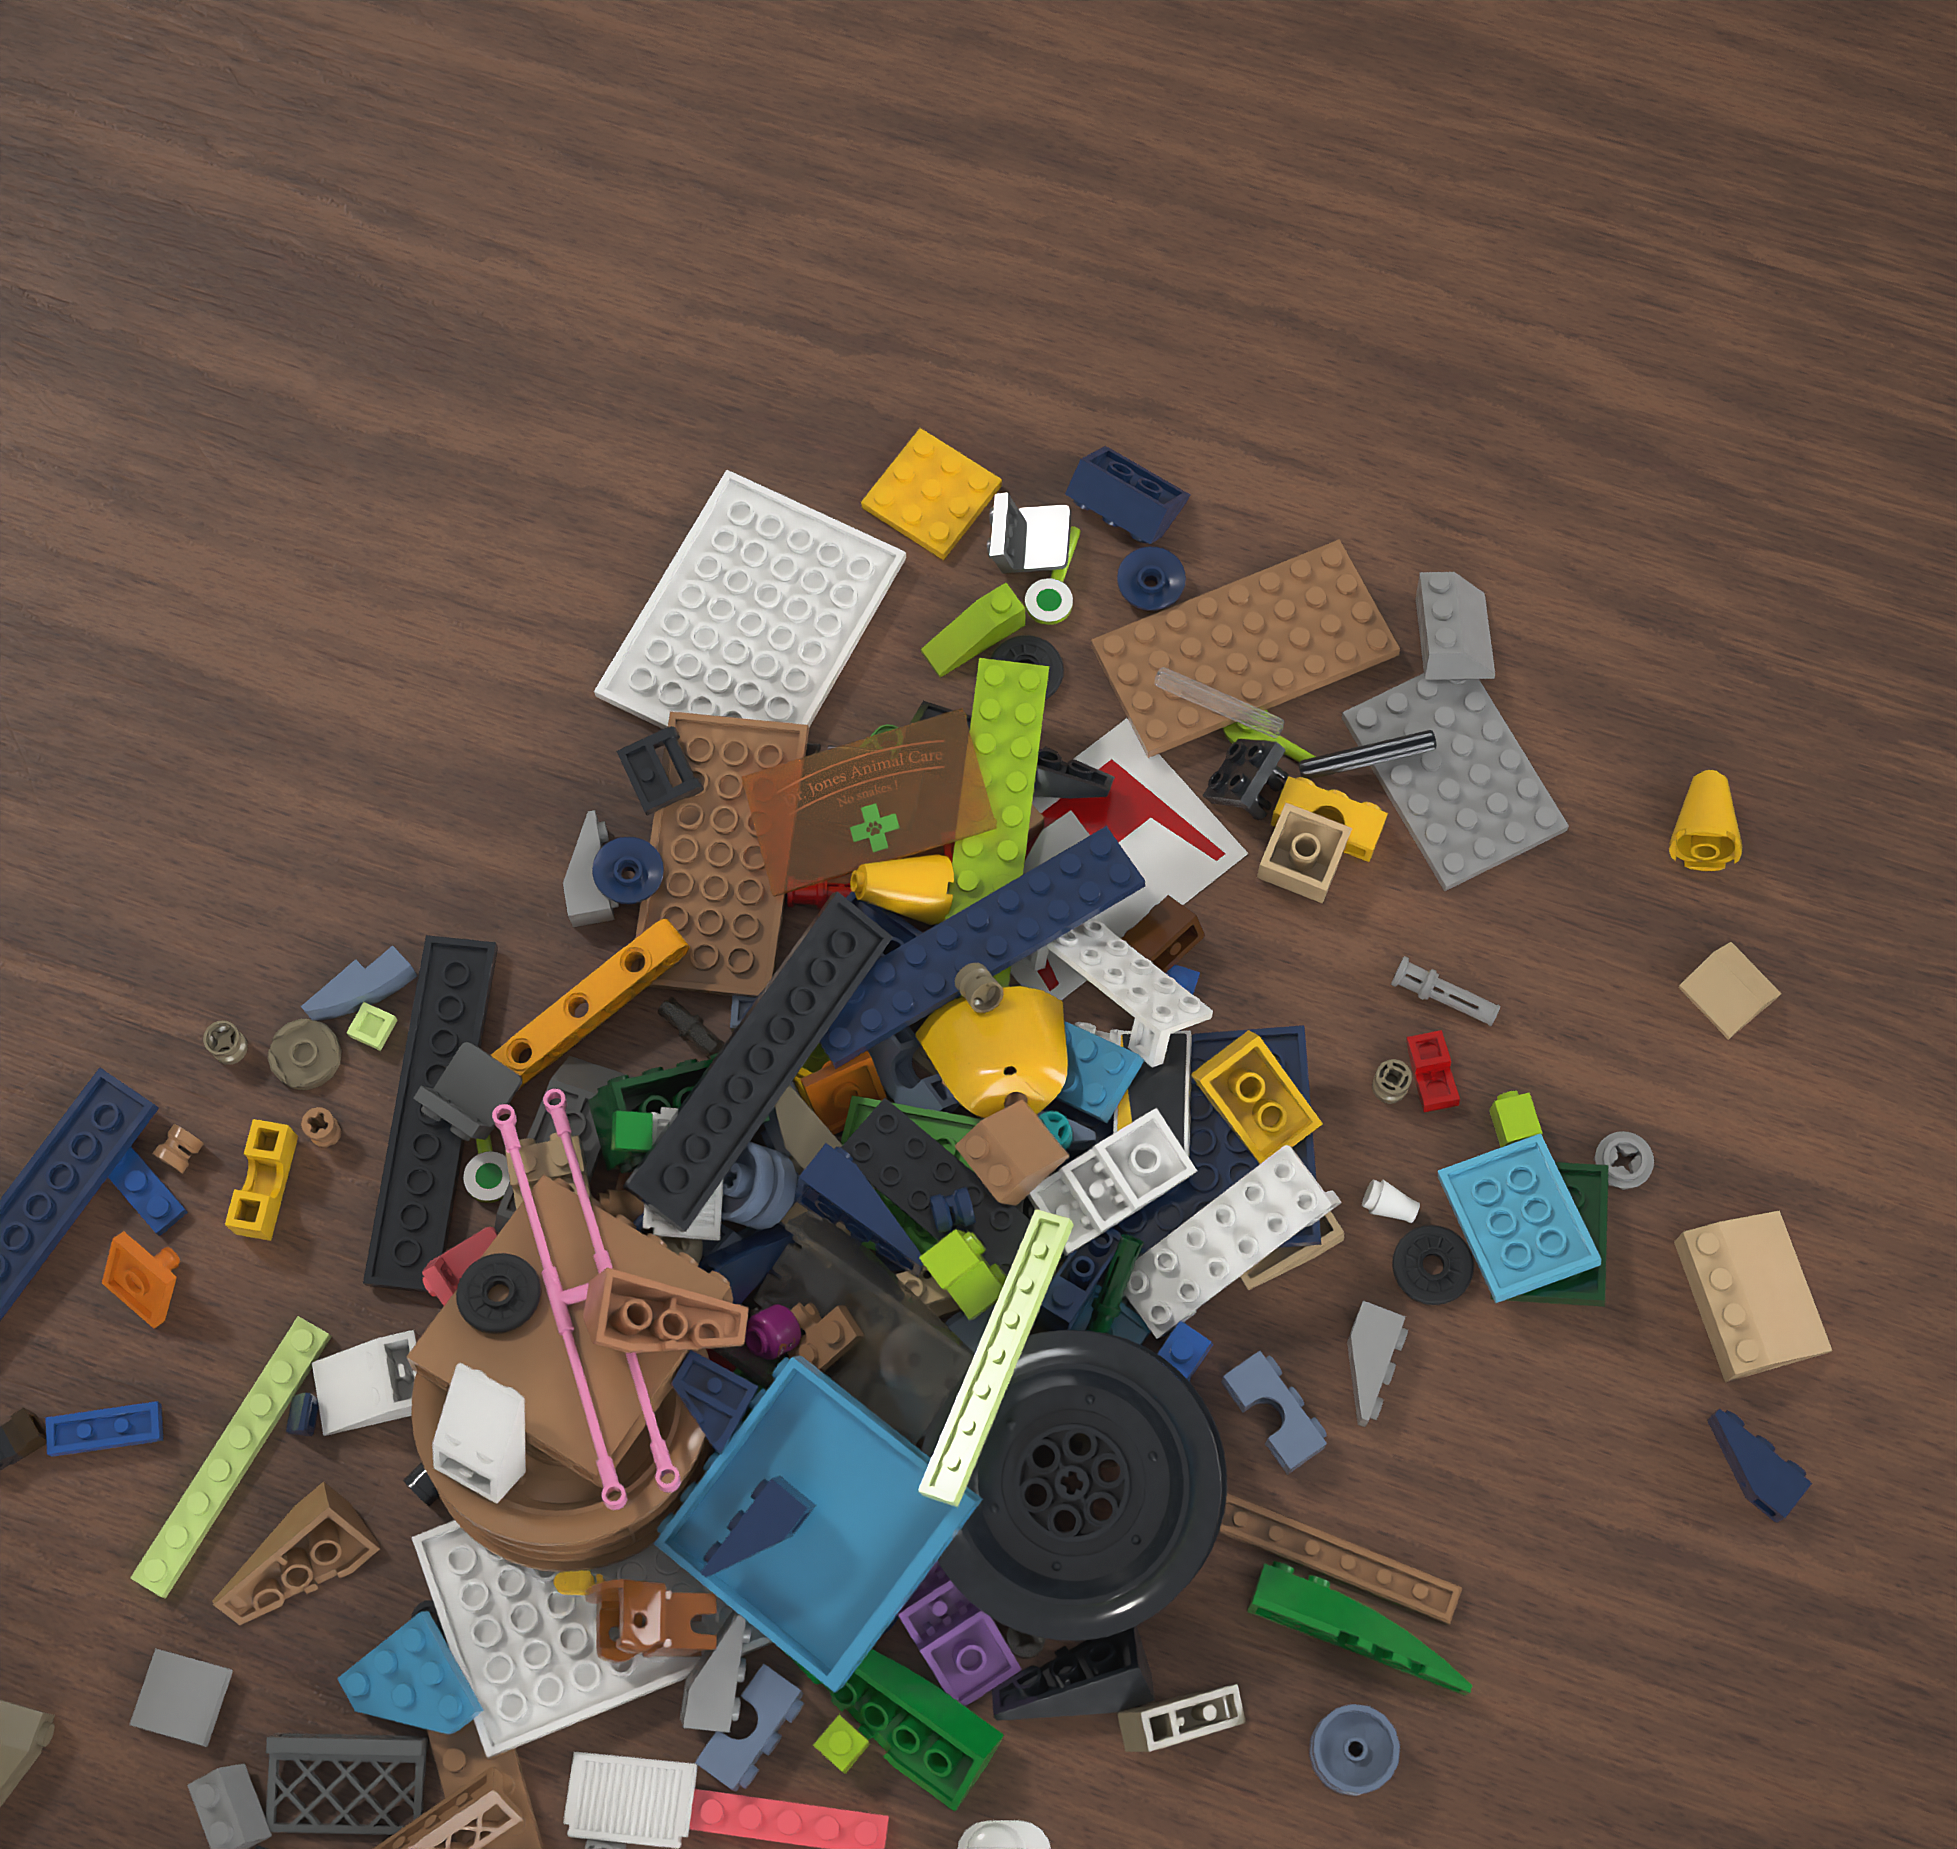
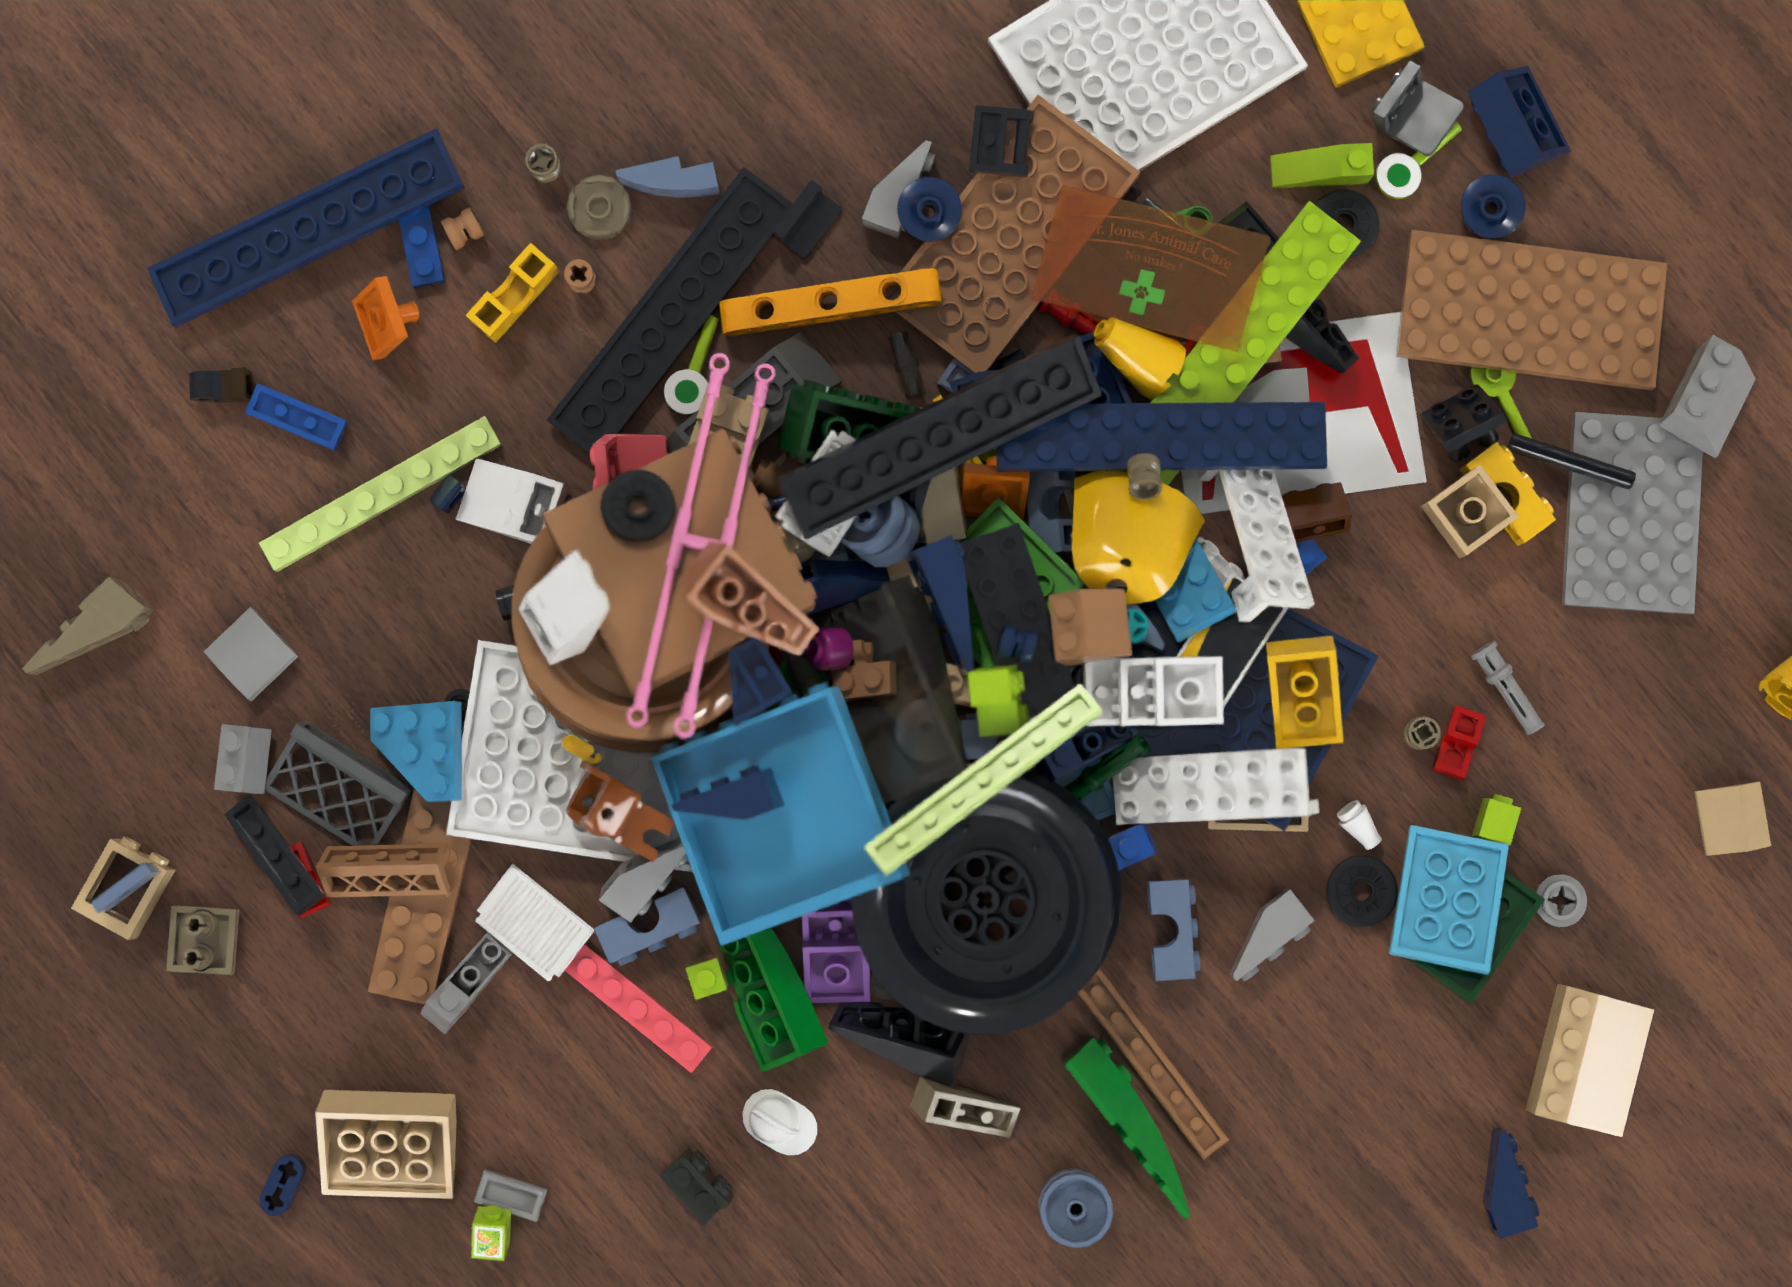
camera: 30 degrees right, 15 degrees up
medium nougat wedge [213,1481,380,1625] -> none
yellowish green plate [346,1002,398,1051] -> none
dark grey bracket [413,1042,522,1141] -> none
green tile [612,1111,653,1153] -> none
clear axle [1154,667,1285,738] -> none
none -> black panel [773,180,842,259]

